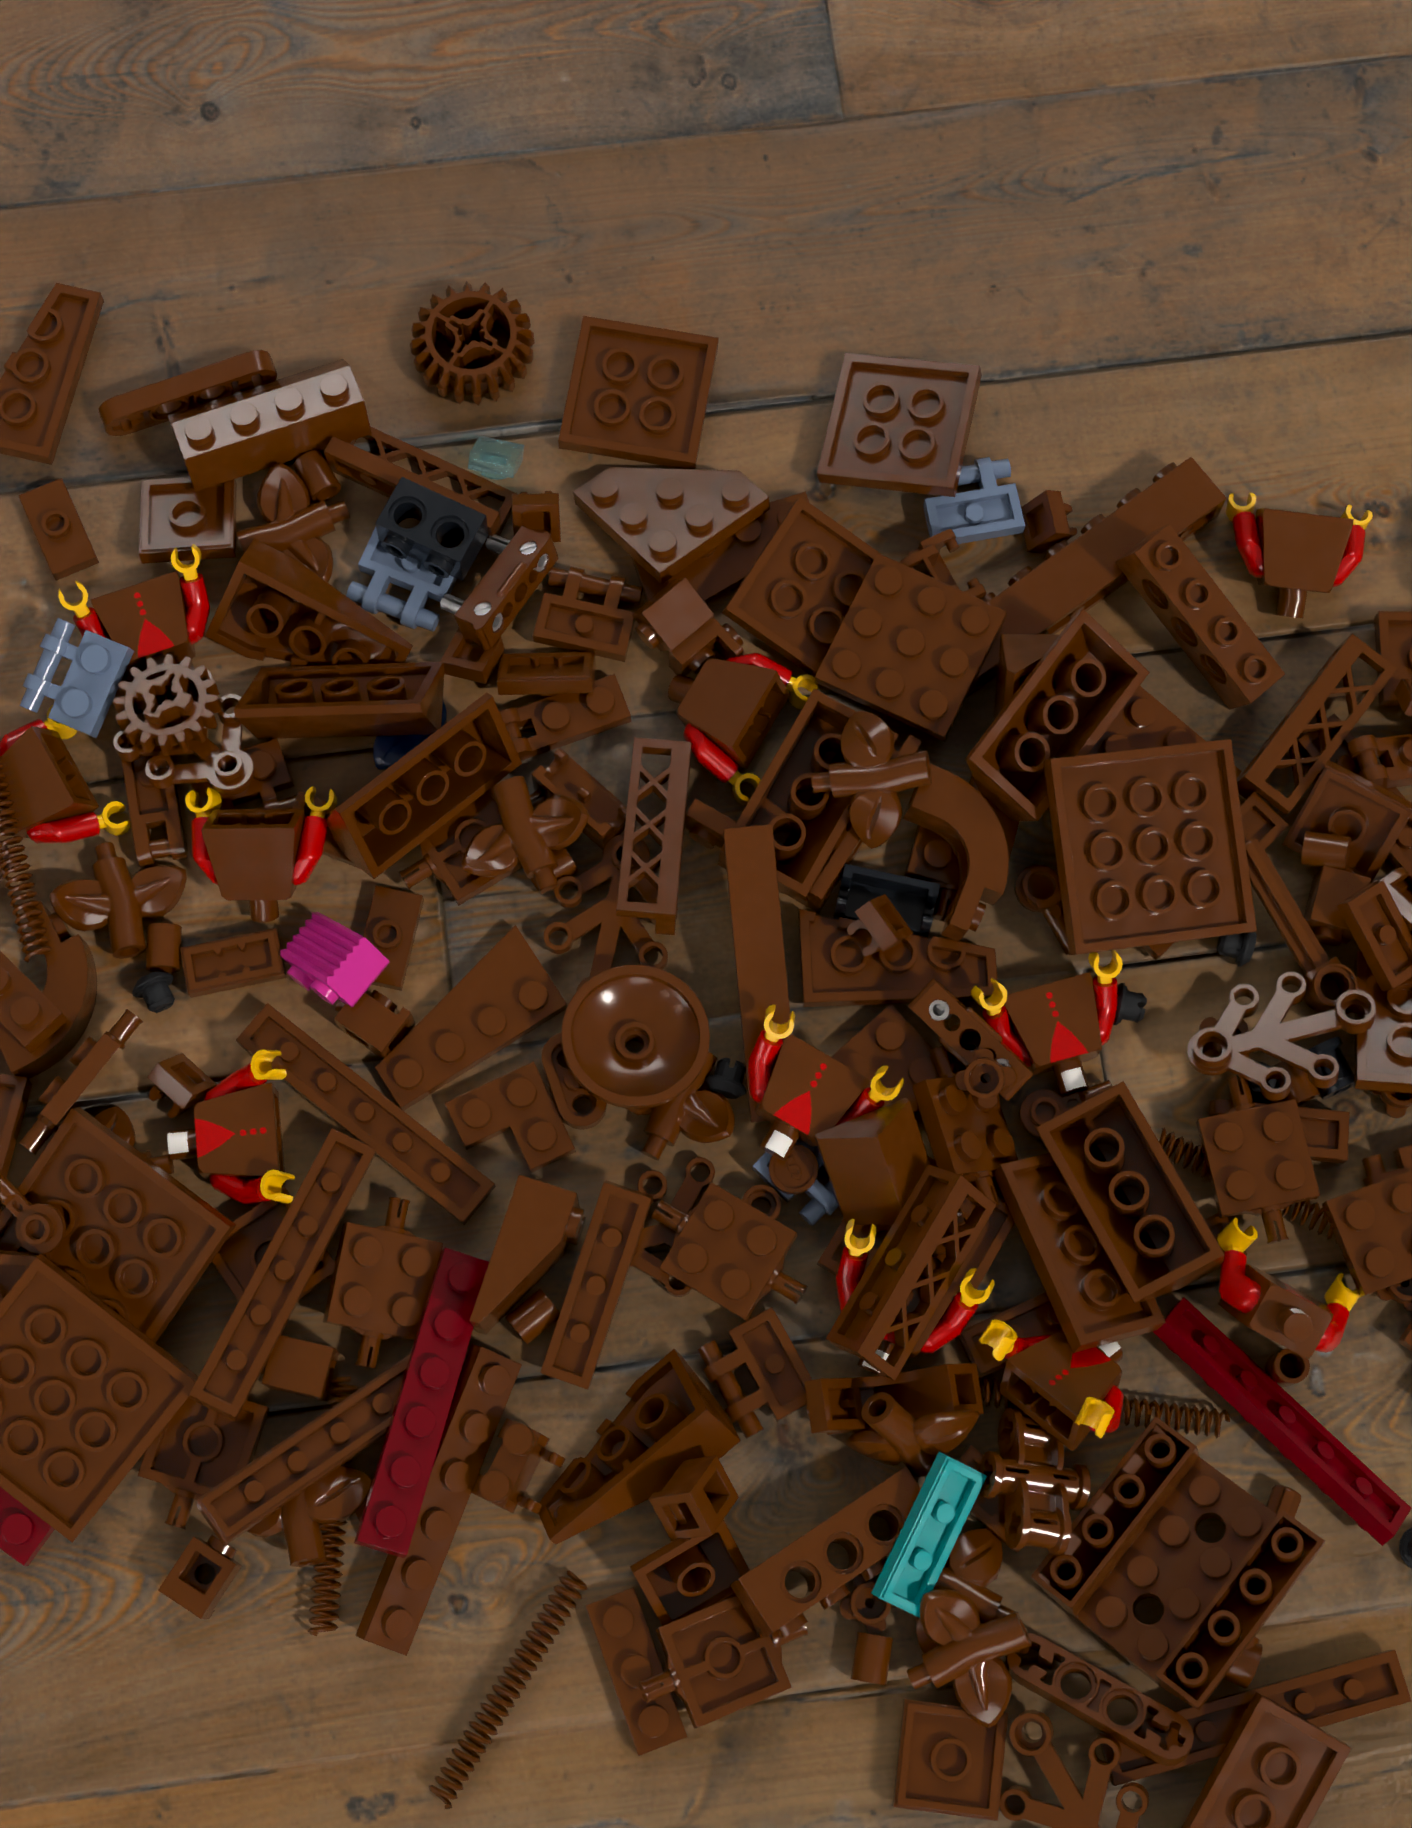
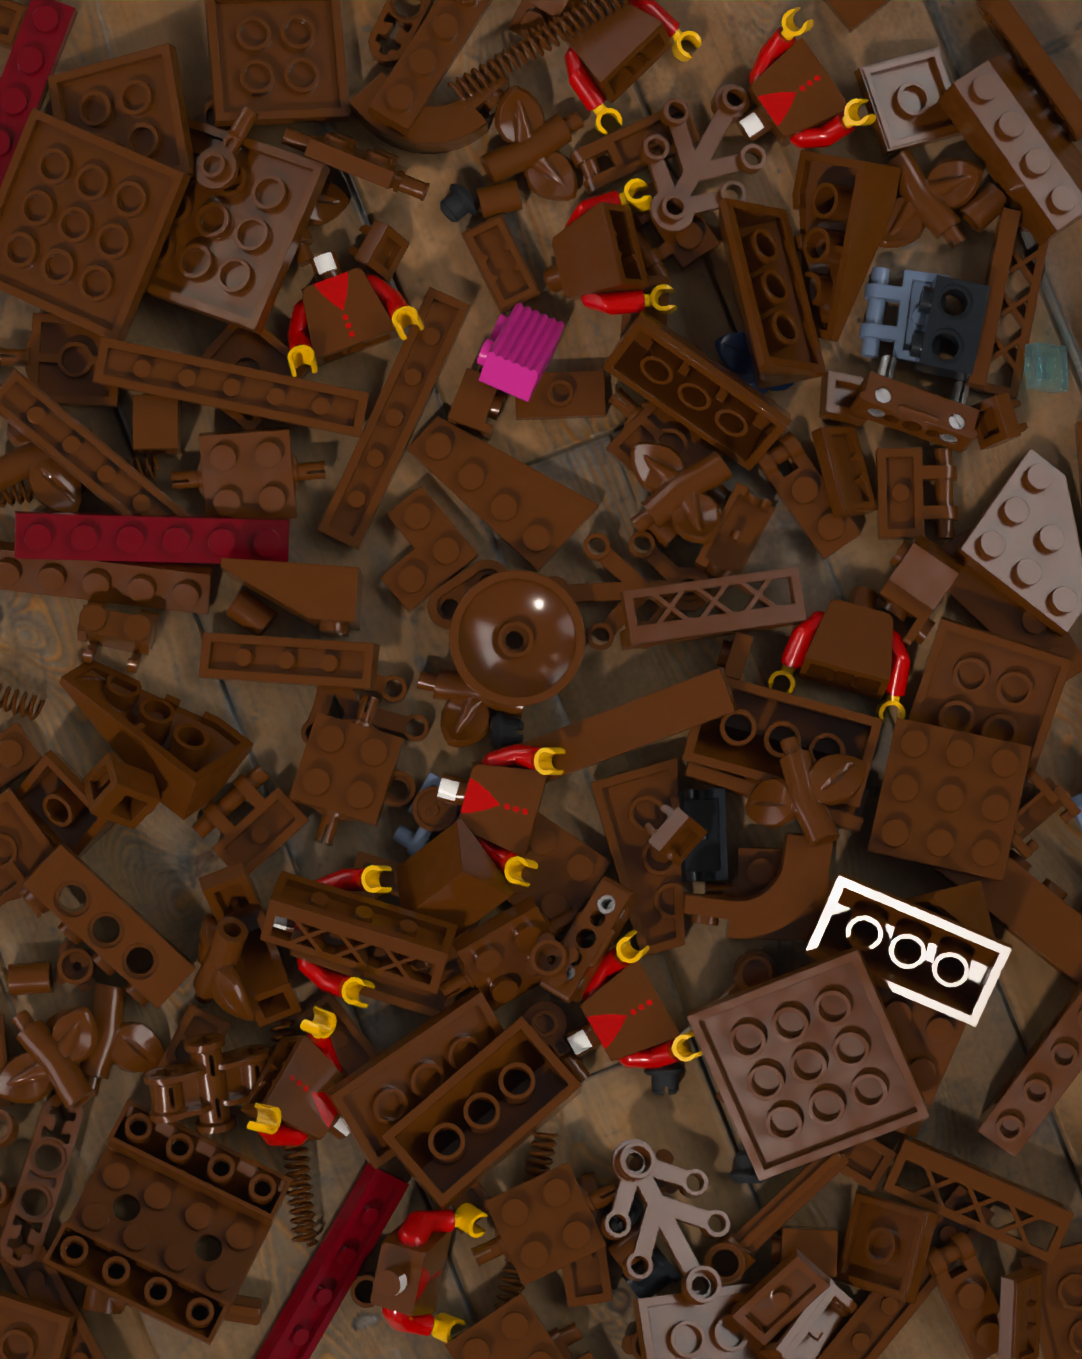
camera: 80 degrees right, 10 degrees up
sand blue plate [19,618,134,738] -> none
reddish brown gear [113,654,222,756] -> none
teal tile [871,1452,987,1618] -> none
reddish brown hinge [1301,831,1351,870] -> none

